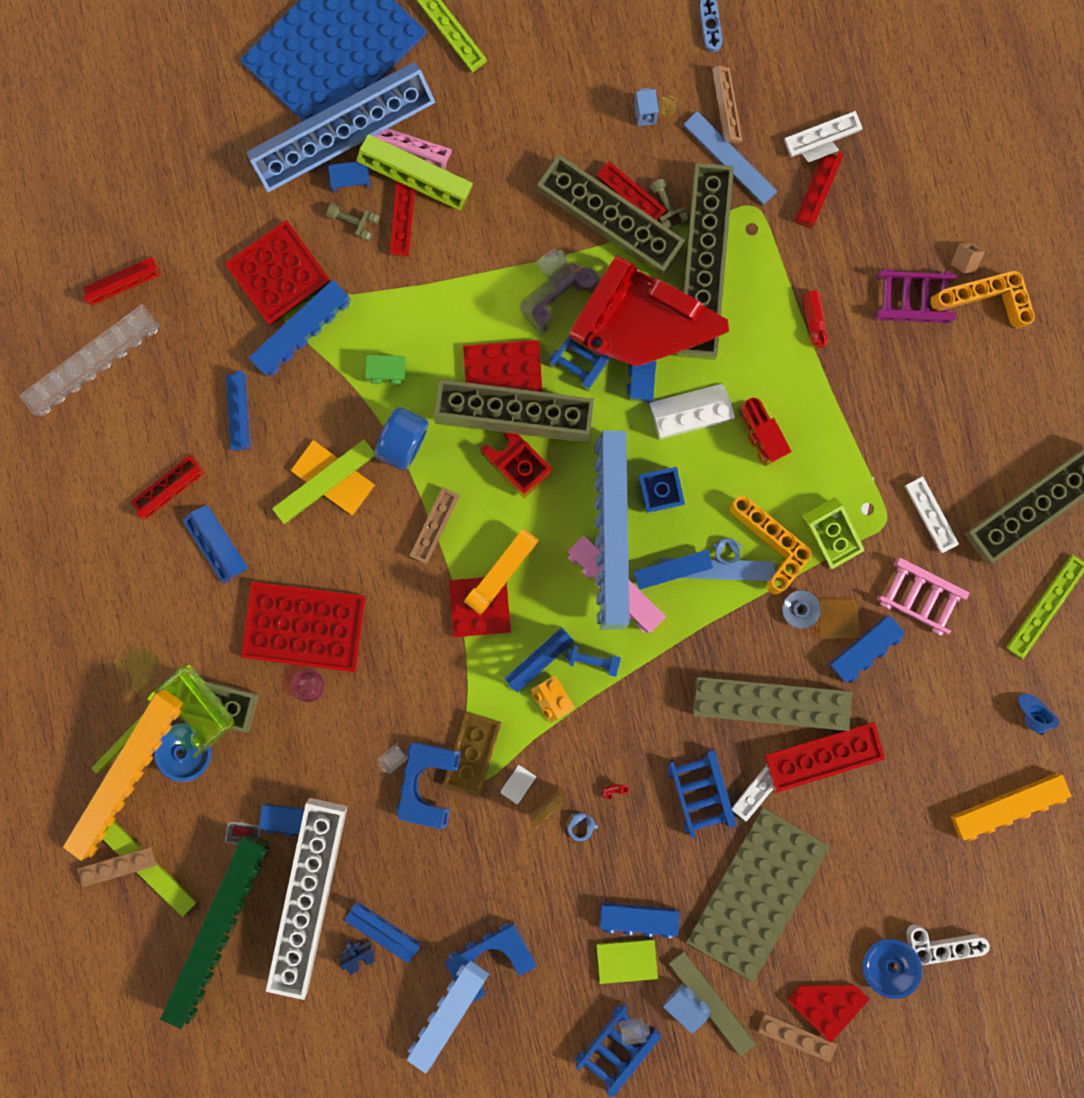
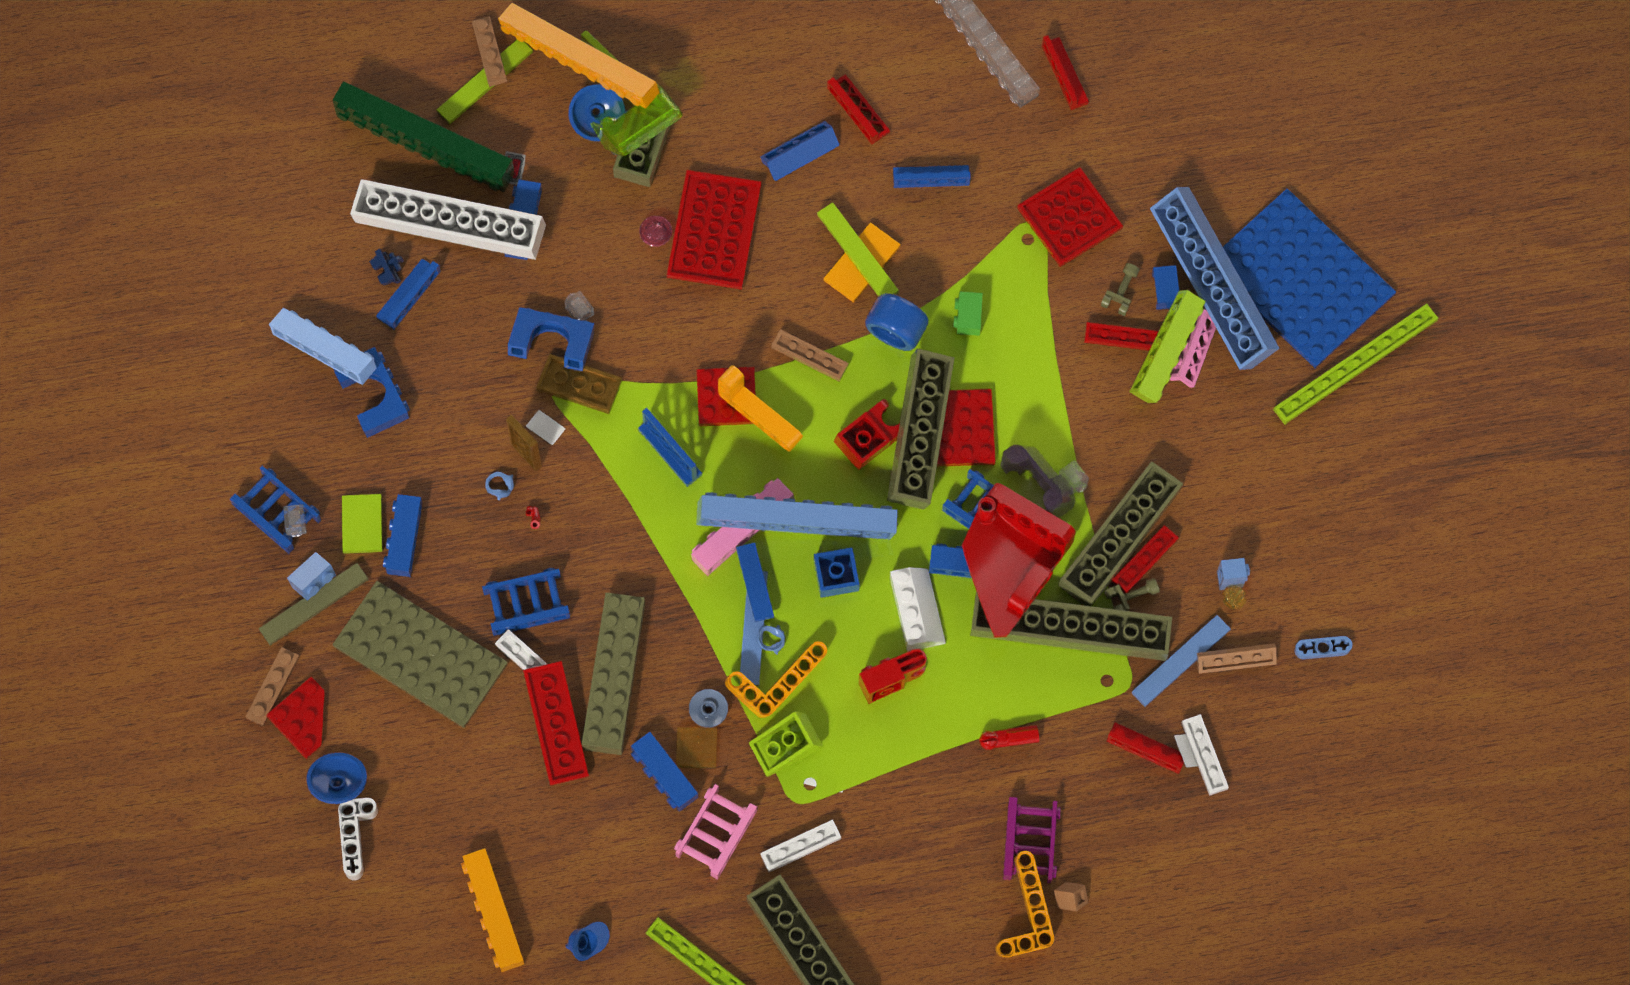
camera: 85 degrees right, 15 degrees down
blue brick [249,280,351,377] -> none
light orange bracket [530,675,575,722] -> none
blue fence [566,645,621,677] -> none

